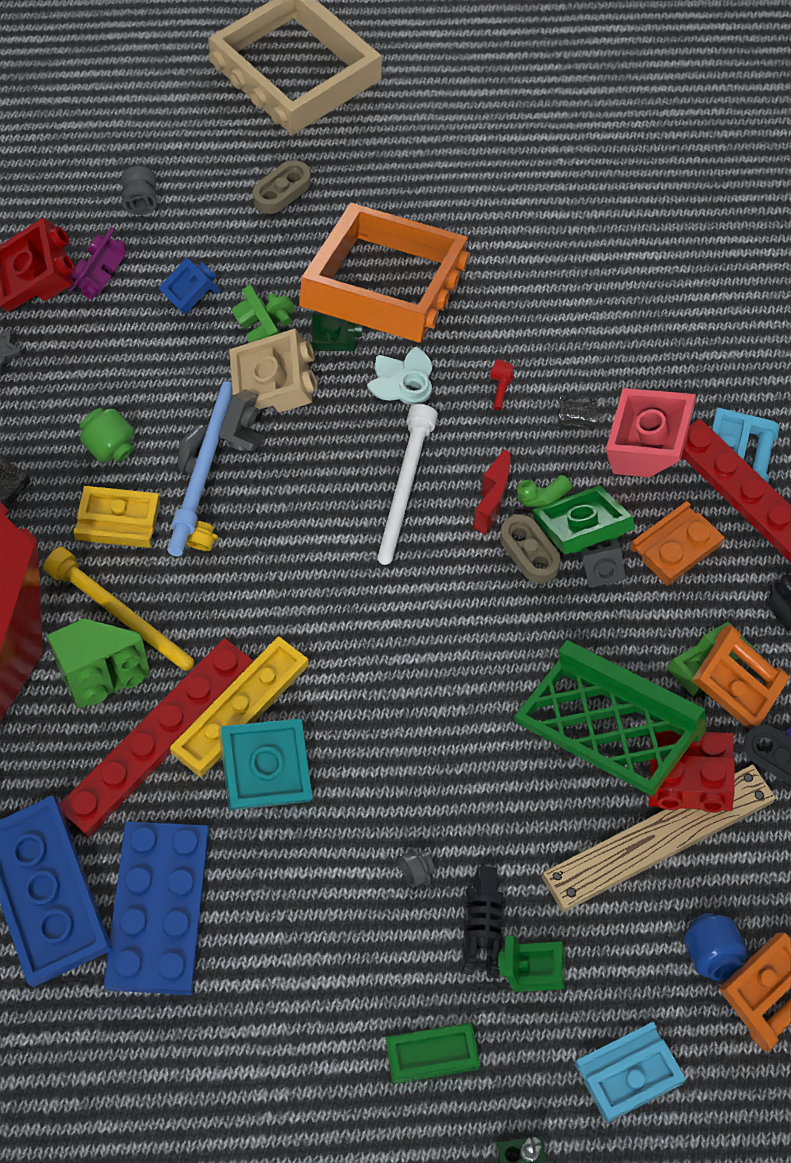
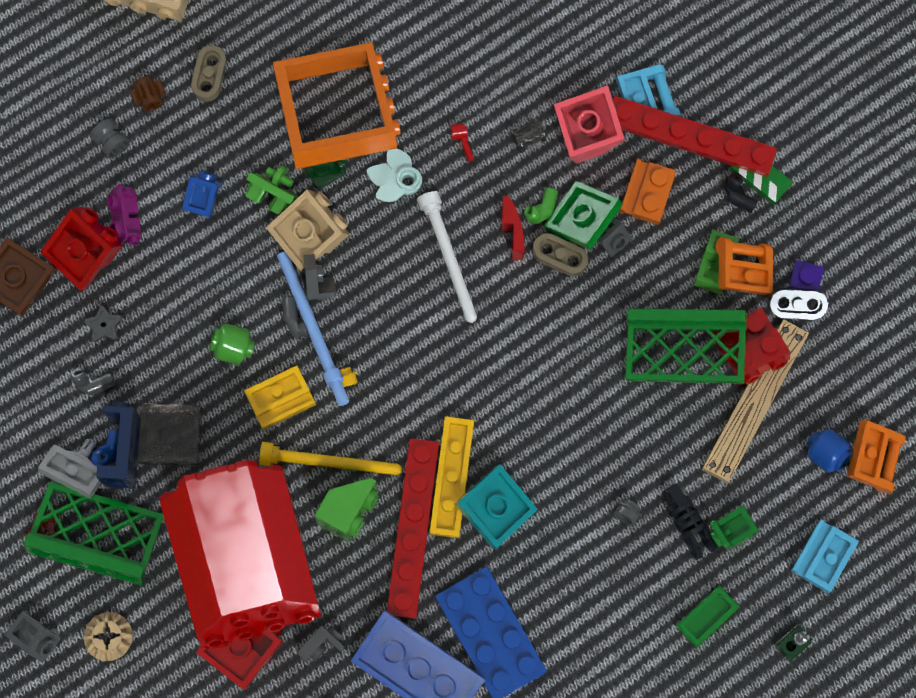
camera: 35 degrees left, 15 degrees up
none -> reddish brown gear [129,76,167,112]

